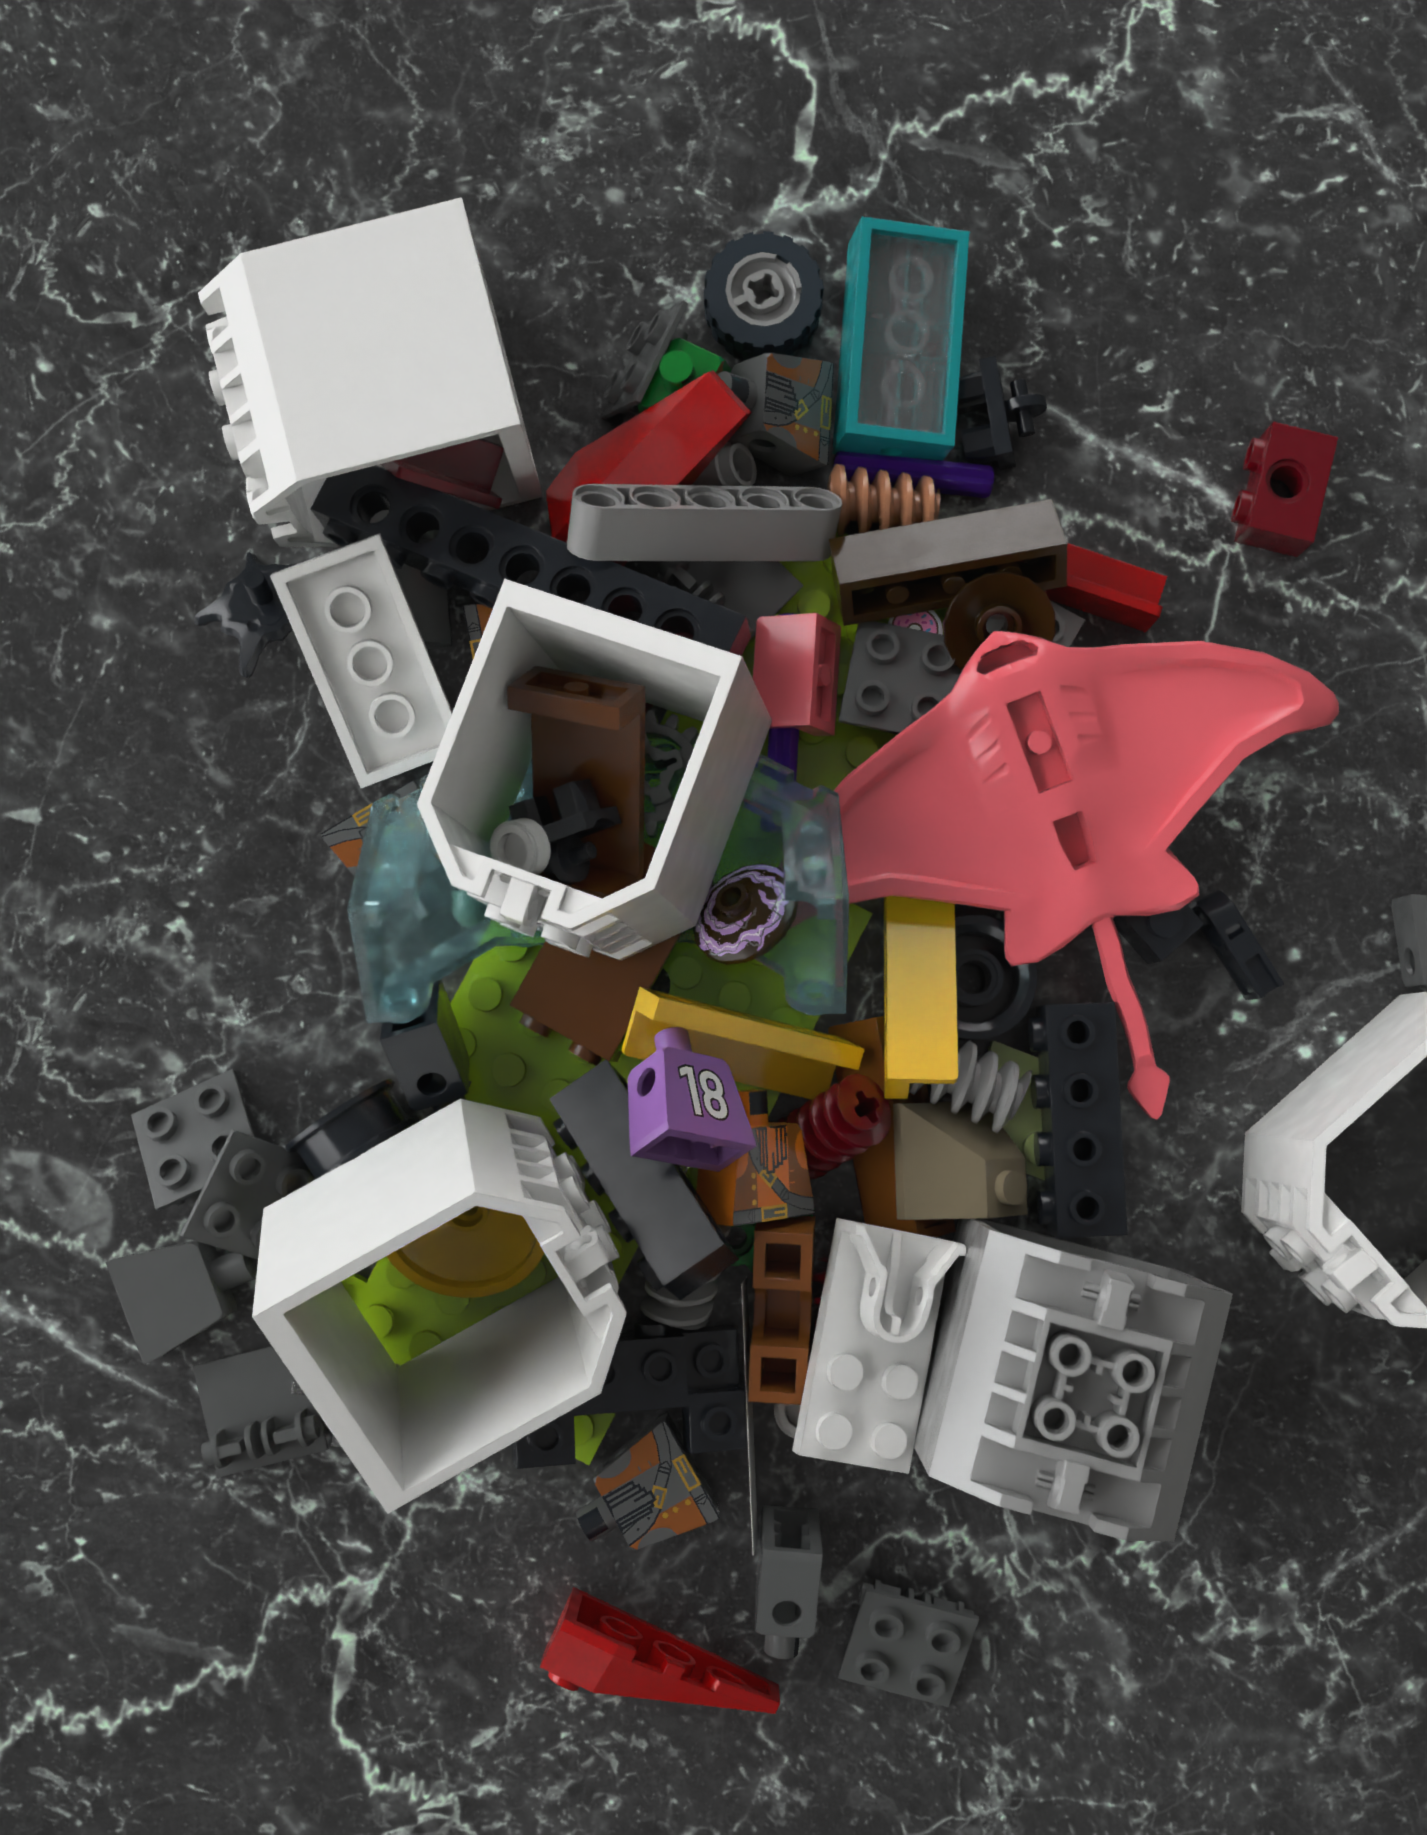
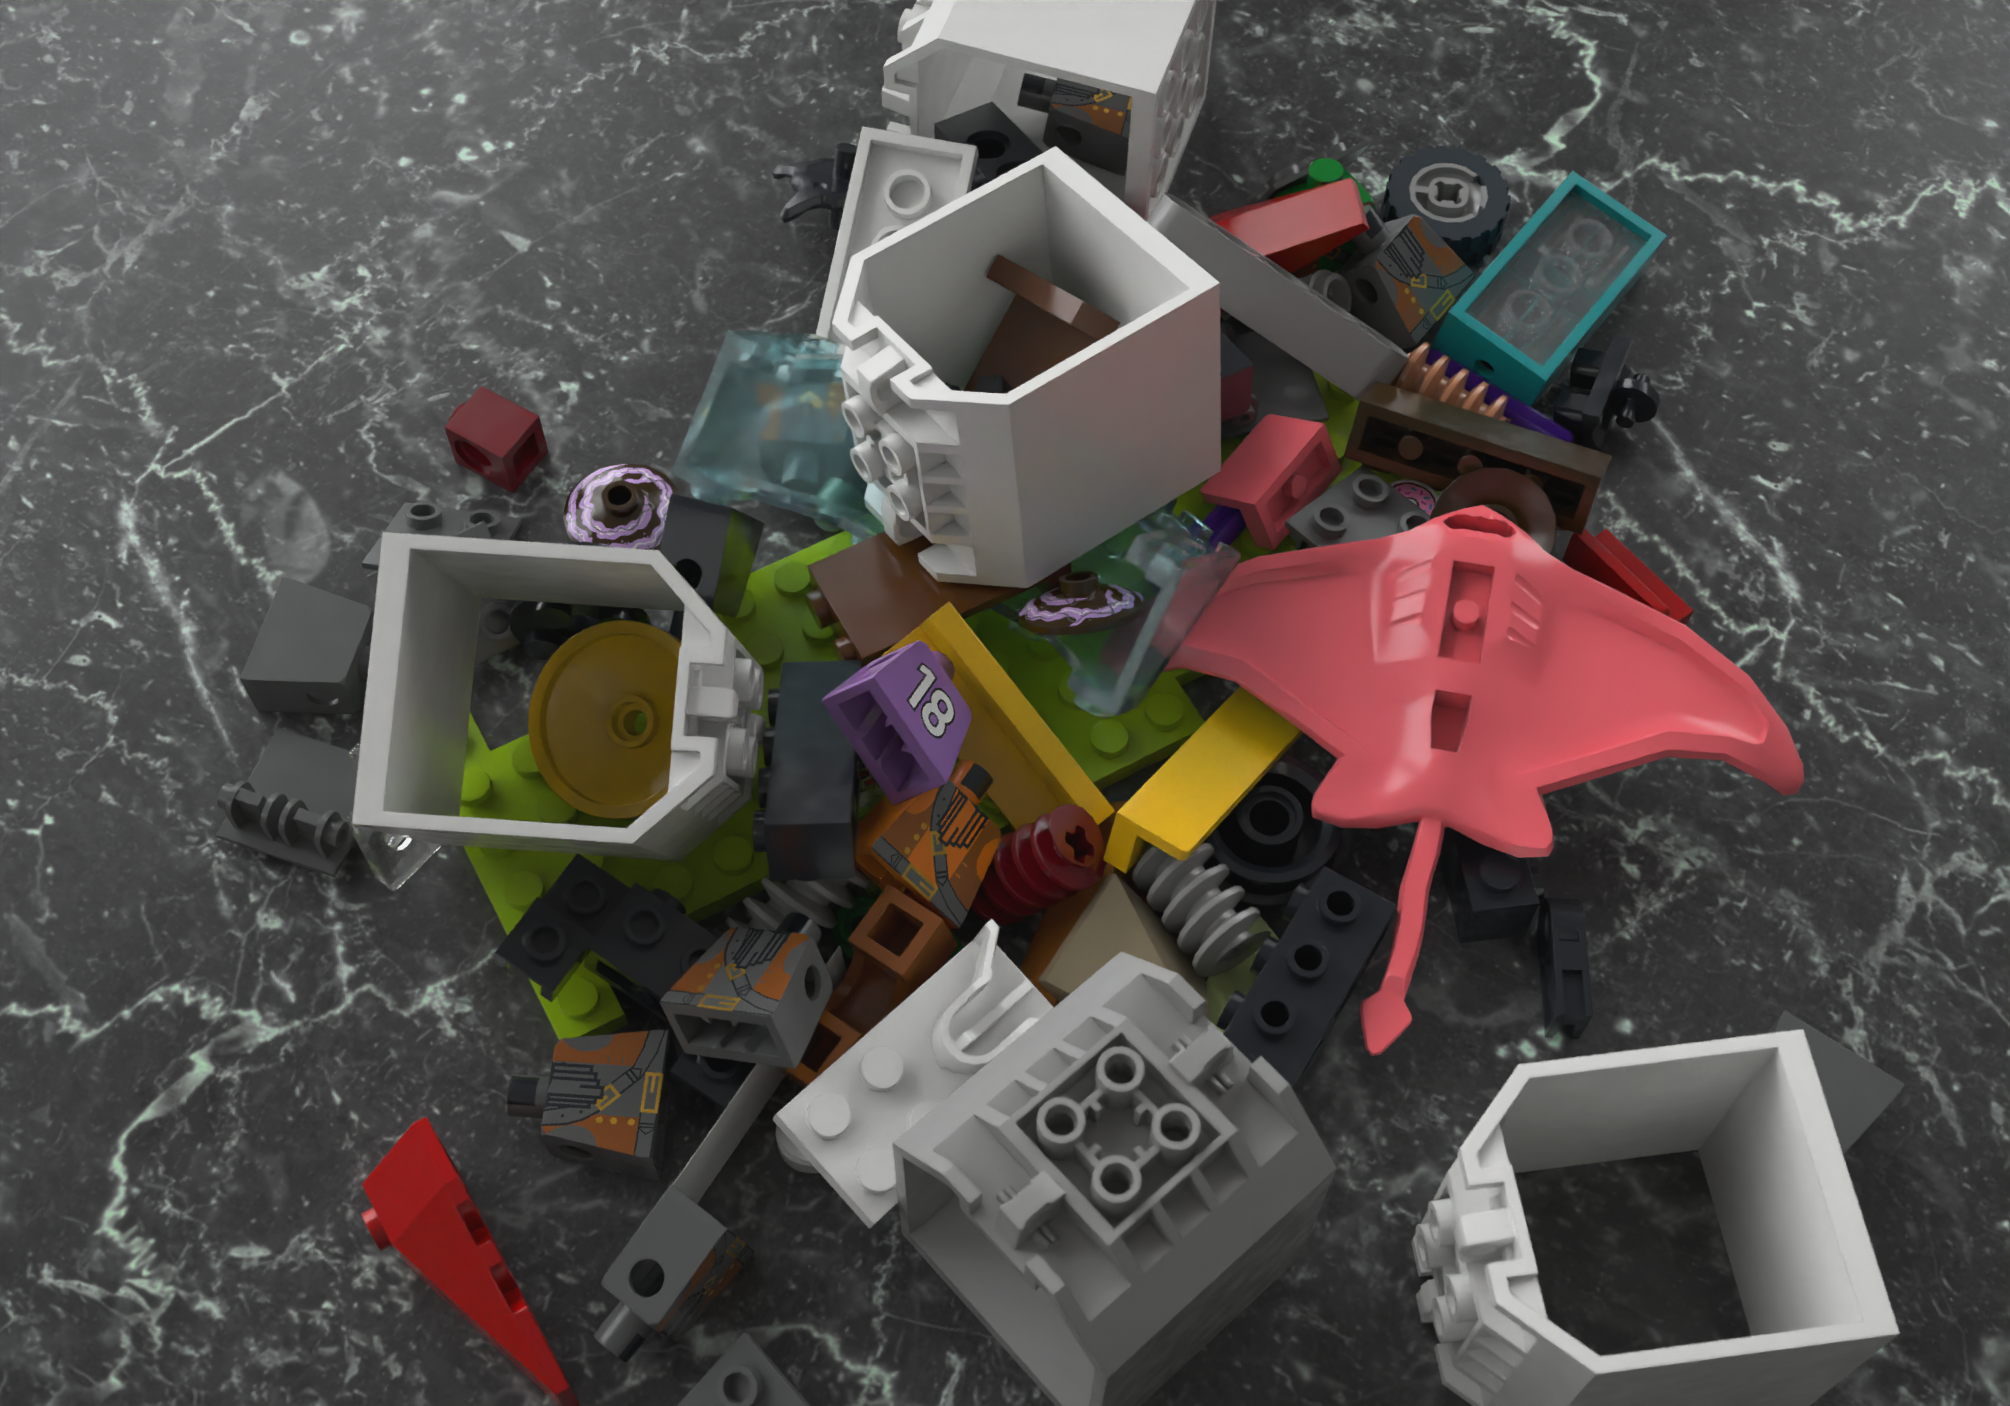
camera: 30 degrees right, 25 degrees down
dark red panel [380,438,504,509] -> none
dark red brick [1231,421,1338,557] -> none
none -> dark red brick [444,386,549,493]
none -> dish [563,463,680,551]
none -> dark grey torso [660,912,832,1069]

